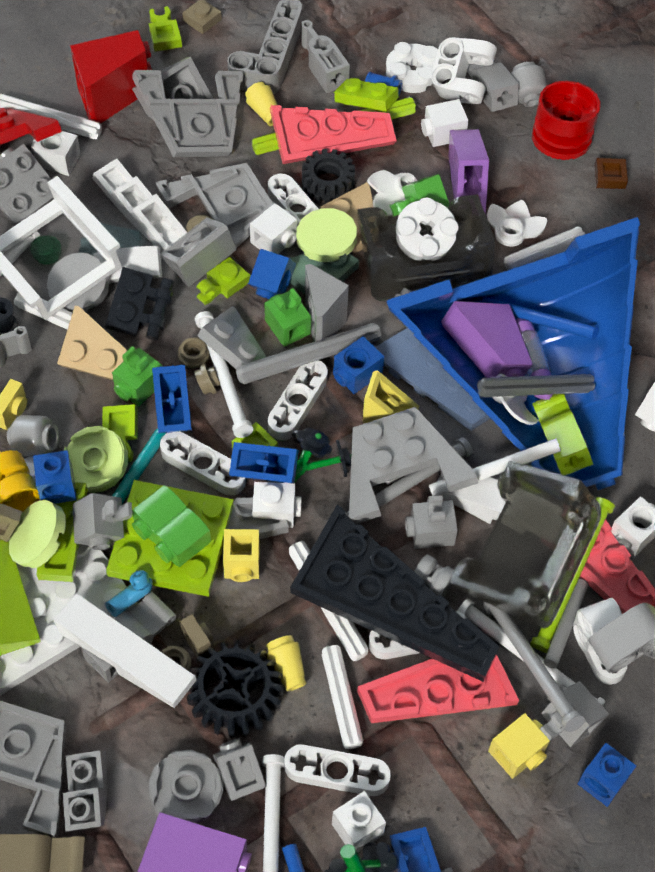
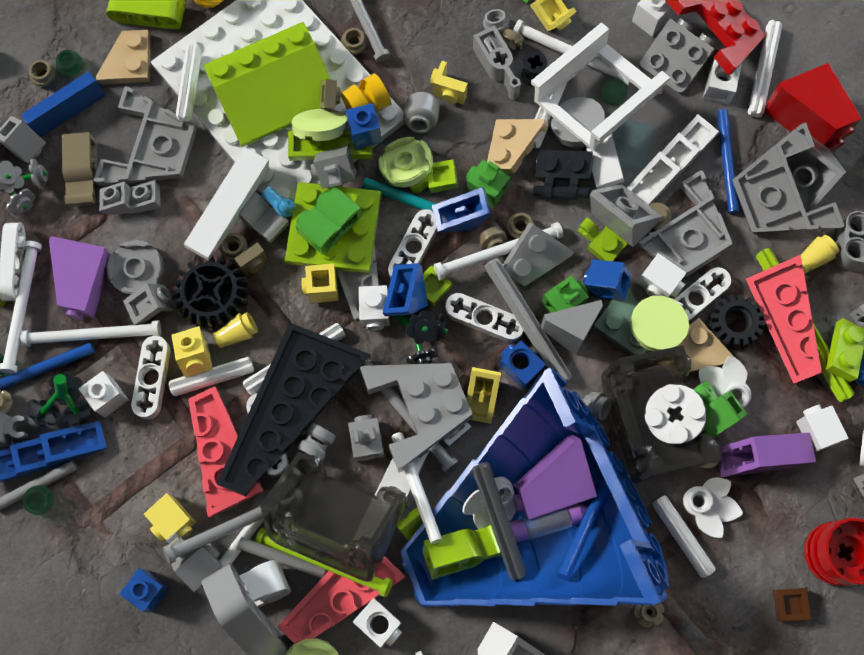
camera: 90 degrees right, 15 degrees up
none -> light yellow brick [172,326,213,378]
none -> blue bar [717,109,740,214]

